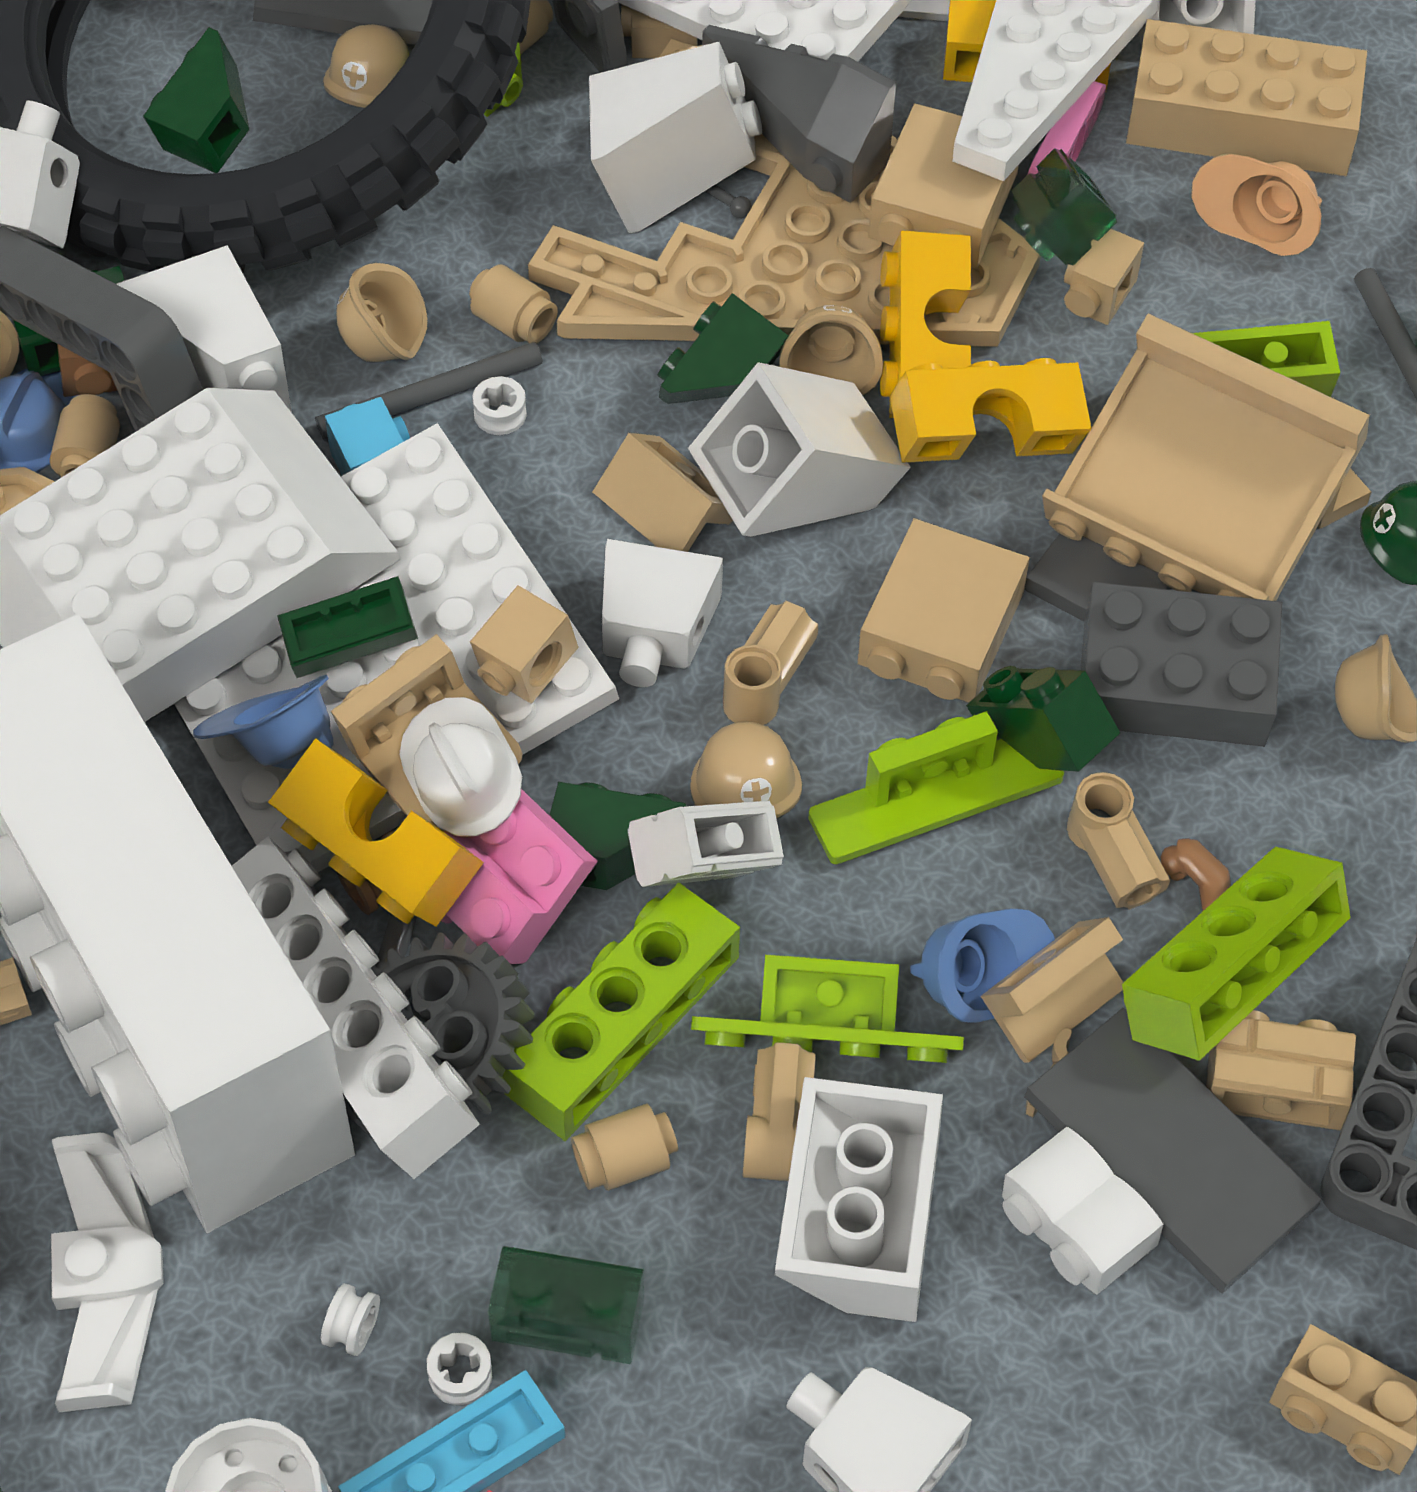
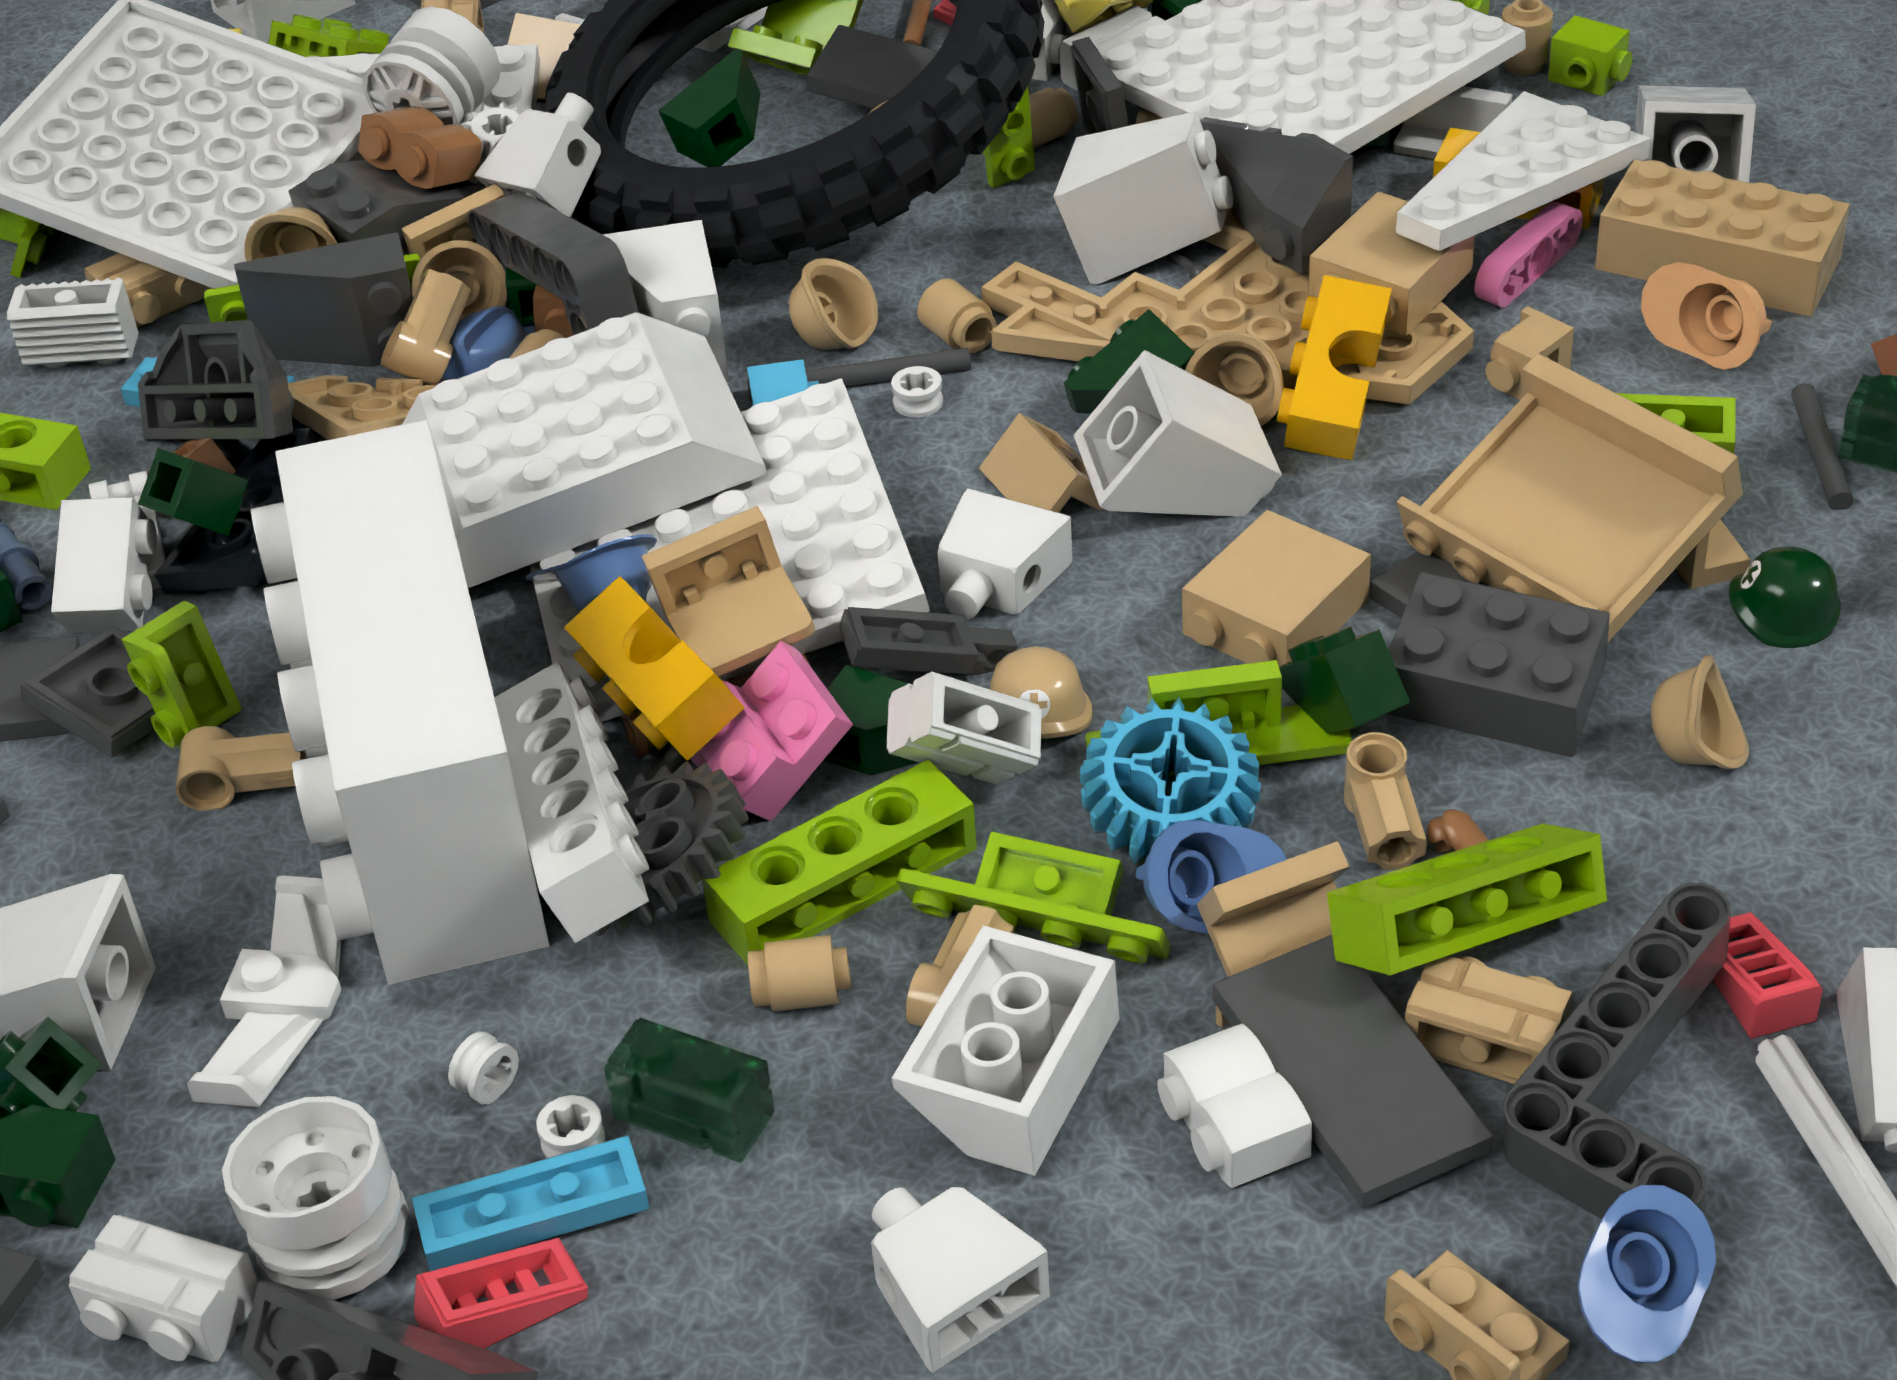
camera: 20 degrees right, 15 degrees down
dark green plate [277,576,418,678] -> none
white piece [399,697,522,836] -> none
tan brick [470,585,579,704] -> none
tan piece [723,600,818,725] -> none
yellow arch [890,358,1092,463] -> none
clear green brick [1012,148,1117,266] -> none
none -> dark grey hinge [839,607,1018,675]
none -> medium azure gear [1080,697,1261,865]

